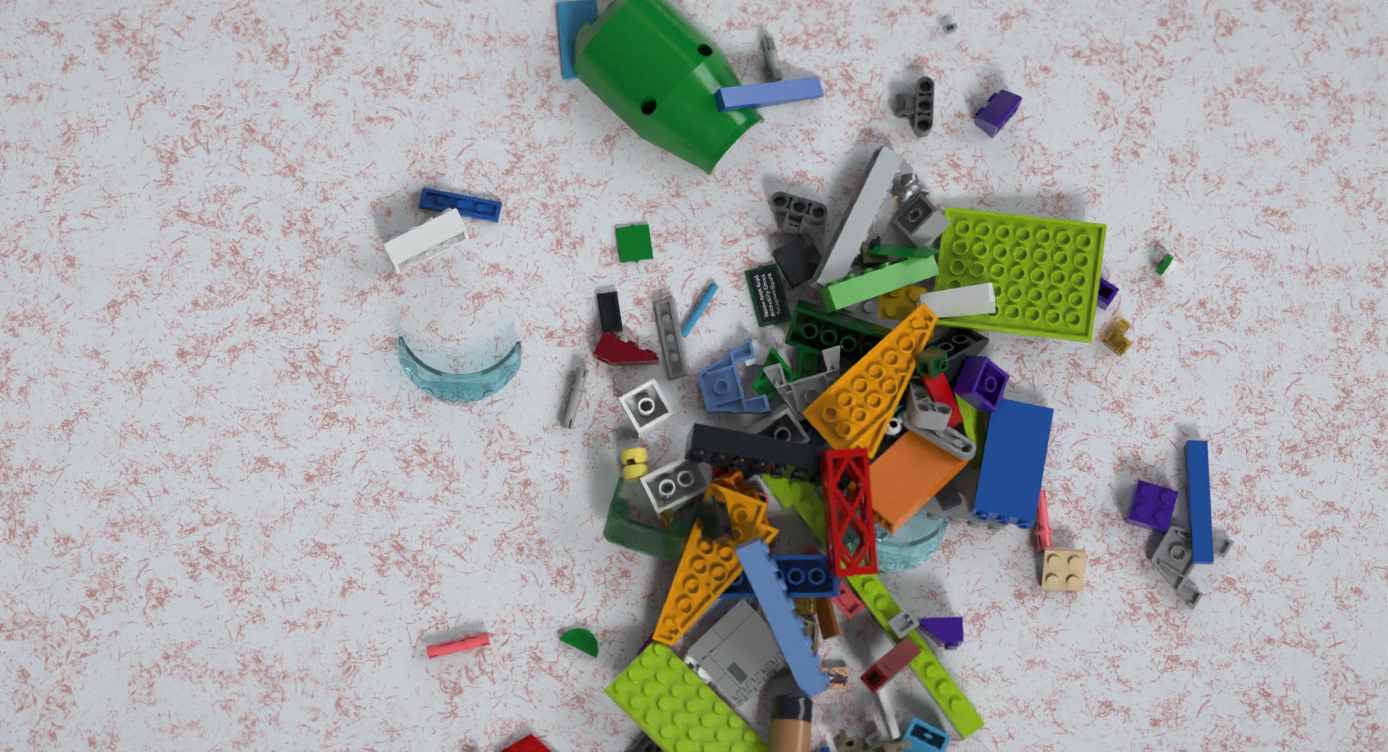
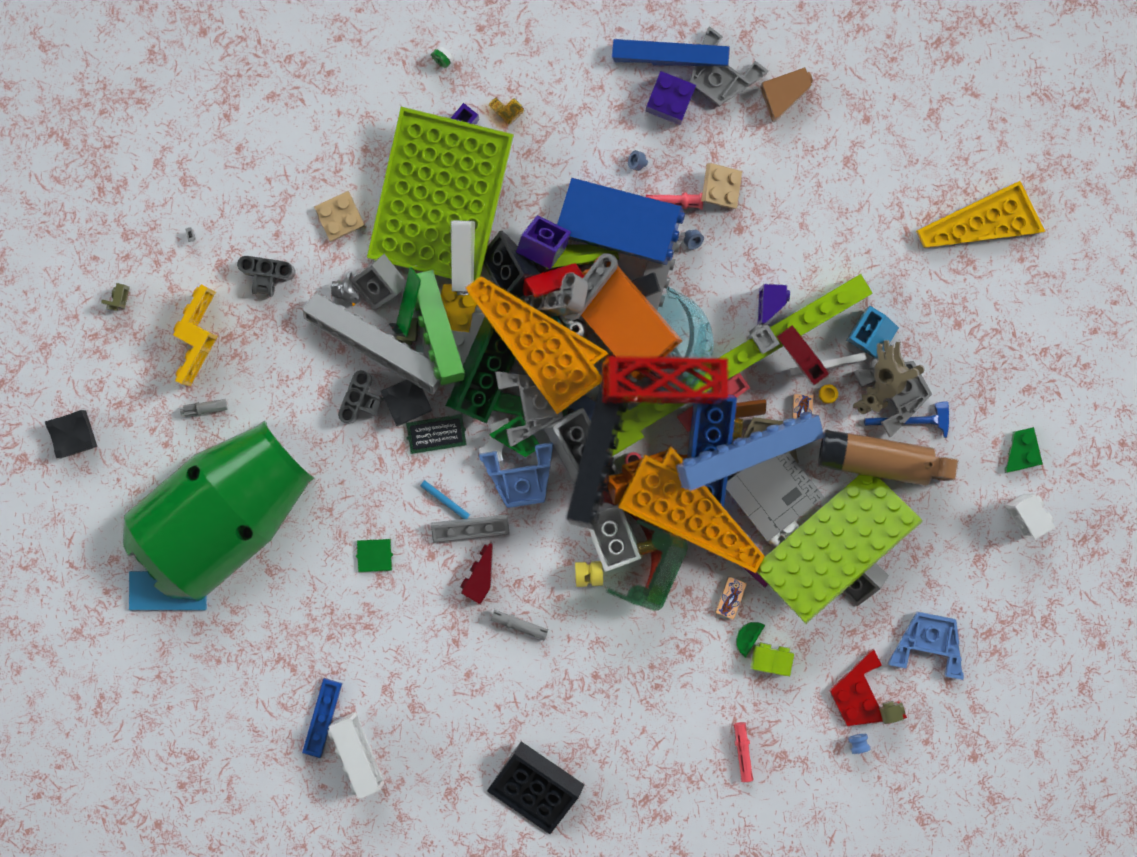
camera: 80 degrees left, 10 degrees up
clear light blue windscreen [399,336,522,403] -> none
black tile [597,291,623,334] -> none
white brick [618,379,674,437] -> none
black slope [697,495,735,546] -> none
slope [714,77,824,113] -> none
dark green brick [915,346,949,379] -> none
dark purple slope [974,89,1023,139] -> none
none -> yellow bracket [173,284,218,386]
none -> tan plate [314,191,365,242]
none -> black slope [487,741,585,834]
none -> sand blue tile [628,150,648,171]
none -> sand blue tile [684,229,704,250]
none -> tile [715,576,747,620]
none -> lime brick [750,642,794,676]
none -> medium nougat slope [760,67,813,122]
none -> yellow tile [818,384,838,404]

